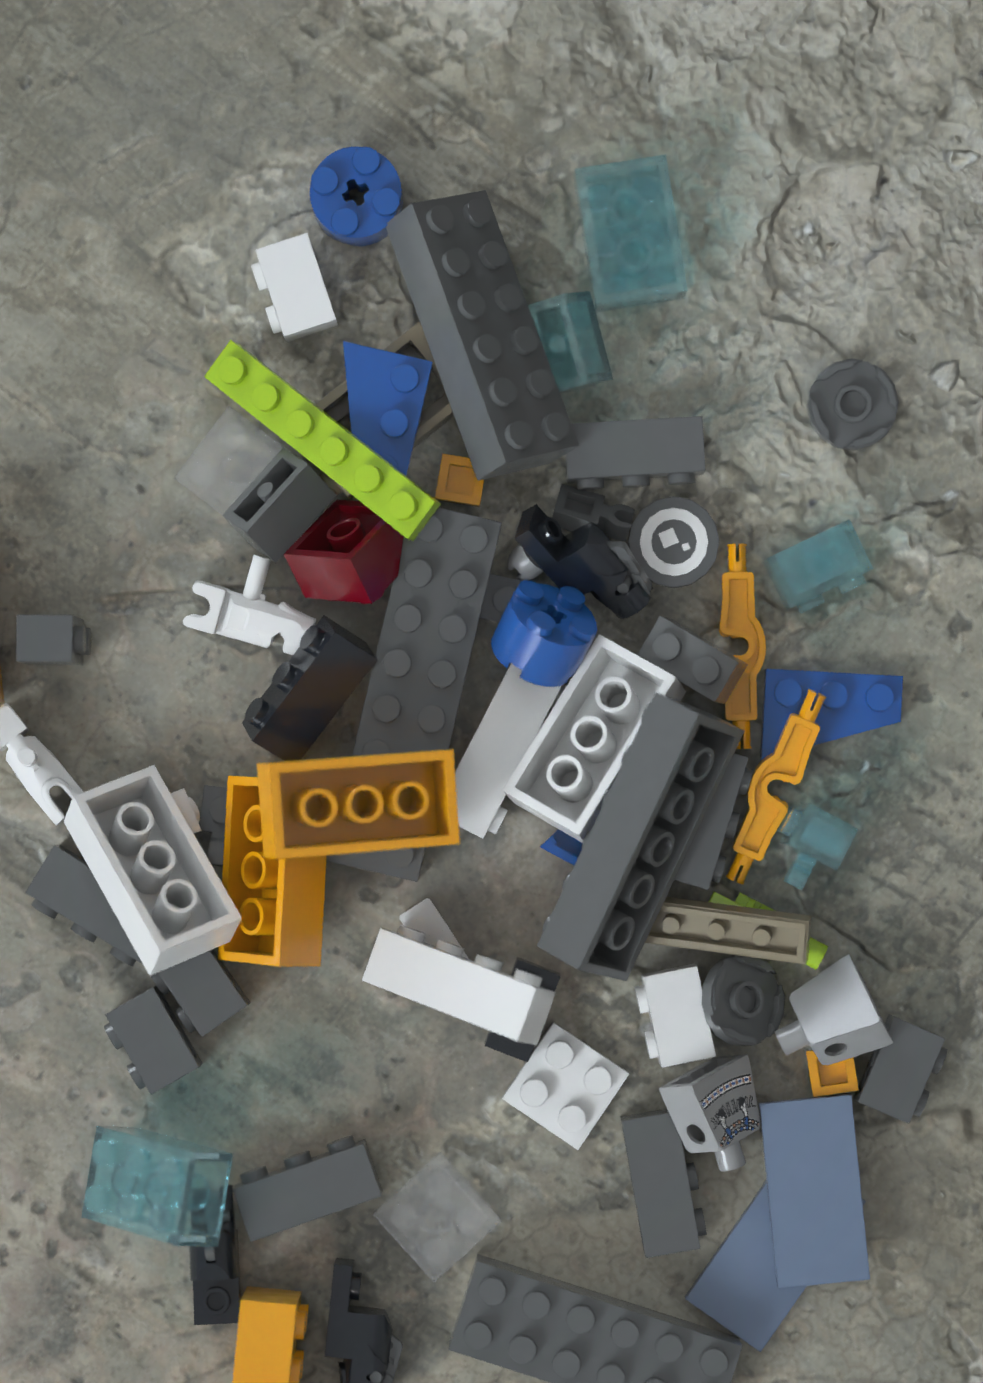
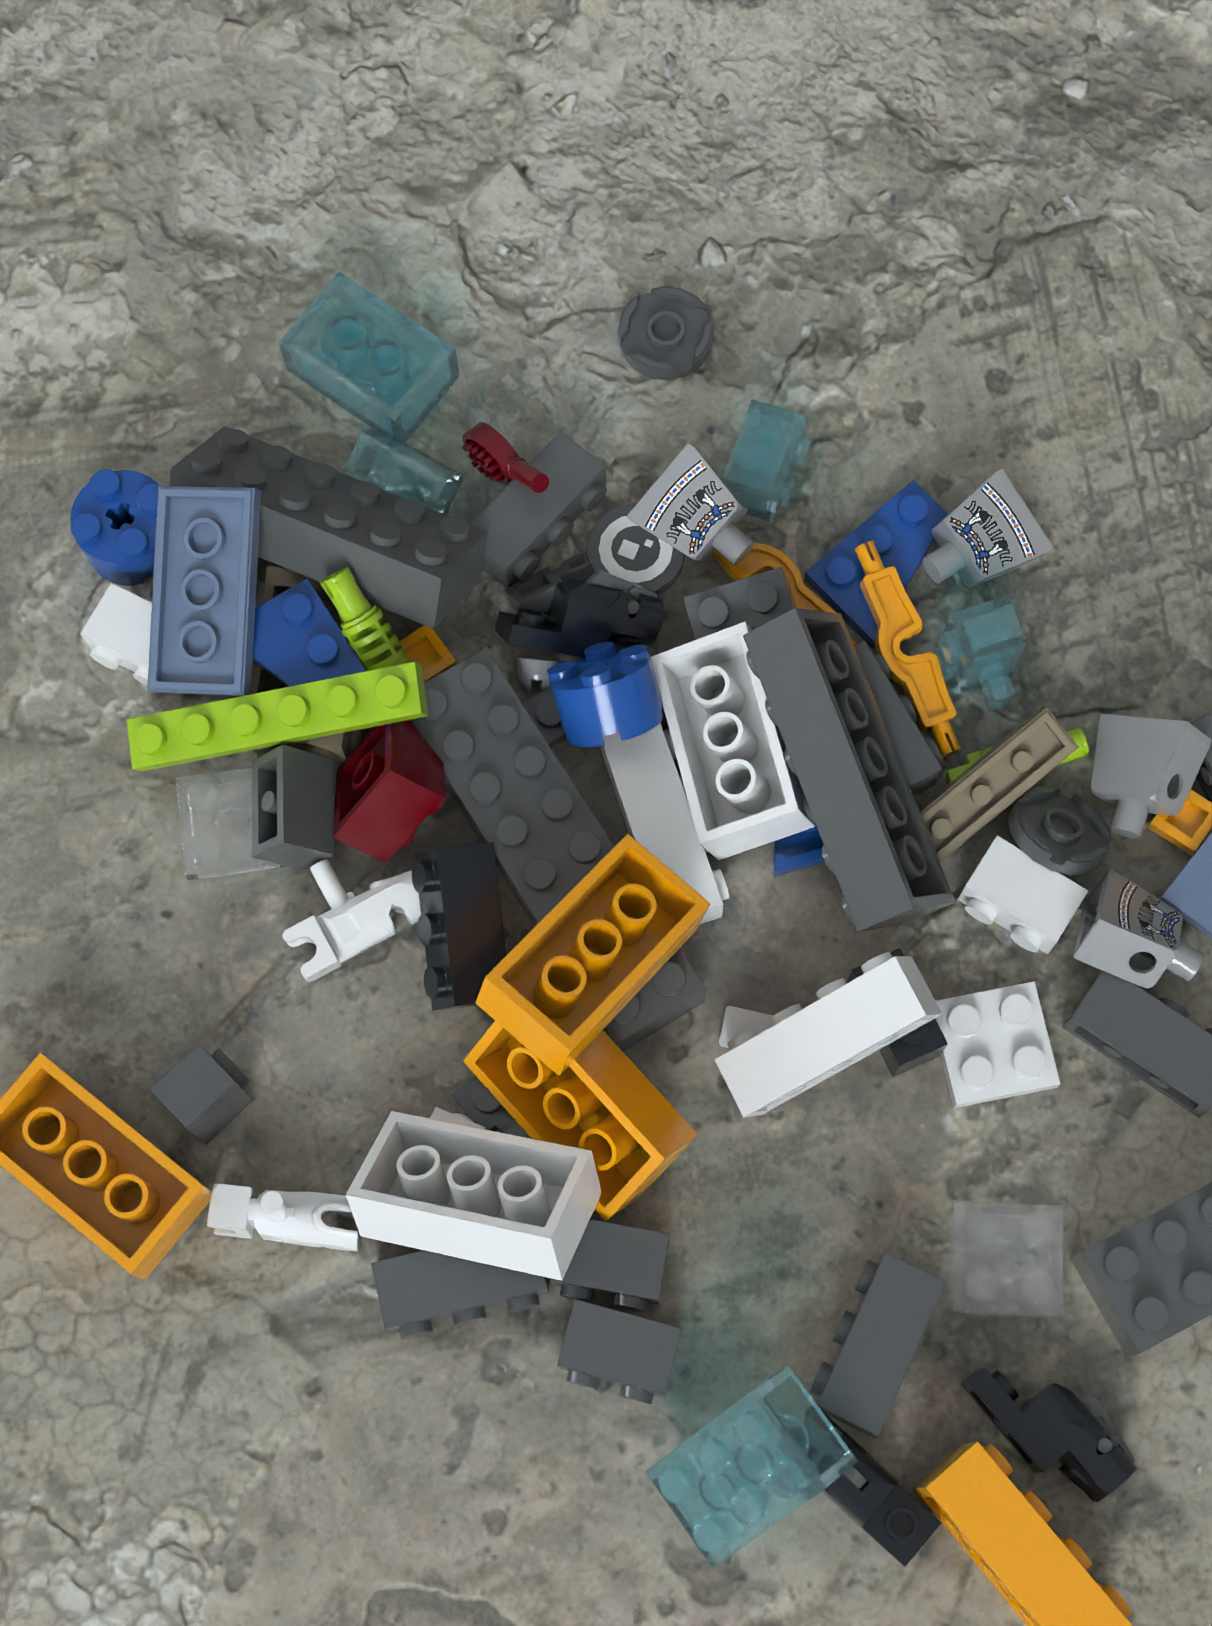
camera: 40 degrees left, 15 degrees down
none -> sand blue tile [147,486,262,696]
none -> lime hinge [320,567,410,671]
none -> dark red piece [462,422,549,493]
none -> light grey torso [626,442,754,566]
none -> light grey torso [923,468,1054,588]

